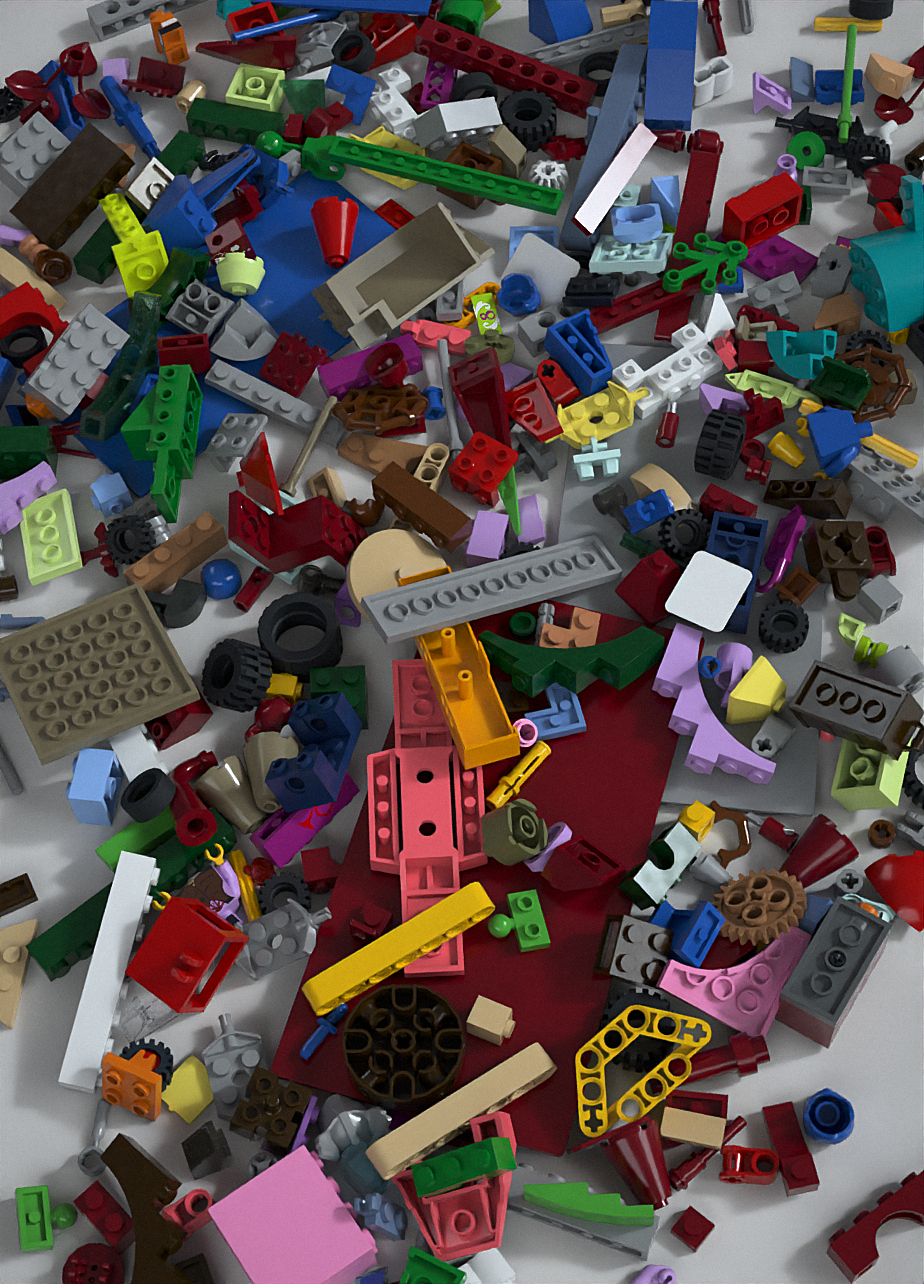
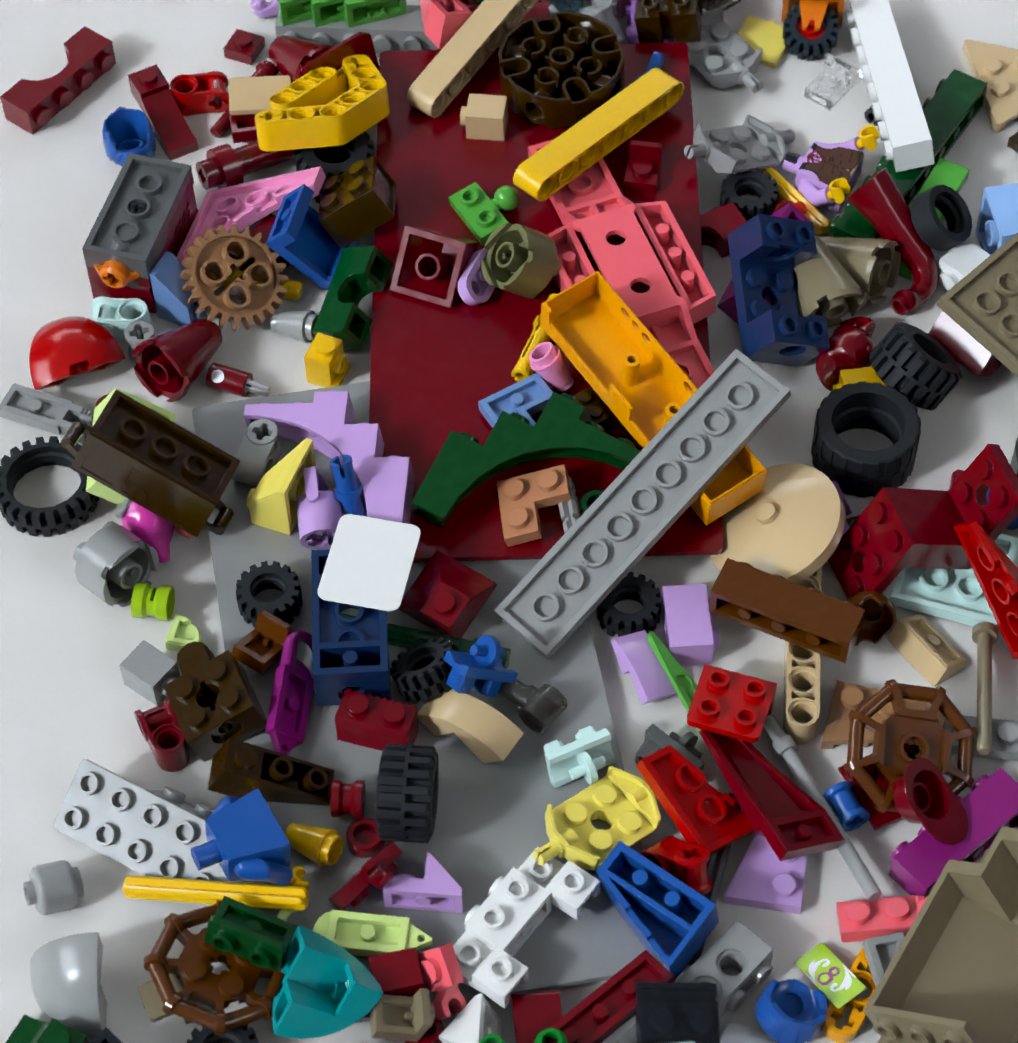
camera: 160 degrees right, 5 degrees down
red piece [124,897,250,1013] -> none
dark green brick [310,665,369,730] -> none
olive plate [465,329,515,365] -> none
dark red piece [655,402,679,448] -> none
reddish brown helmet [710,800,752,869] -> none

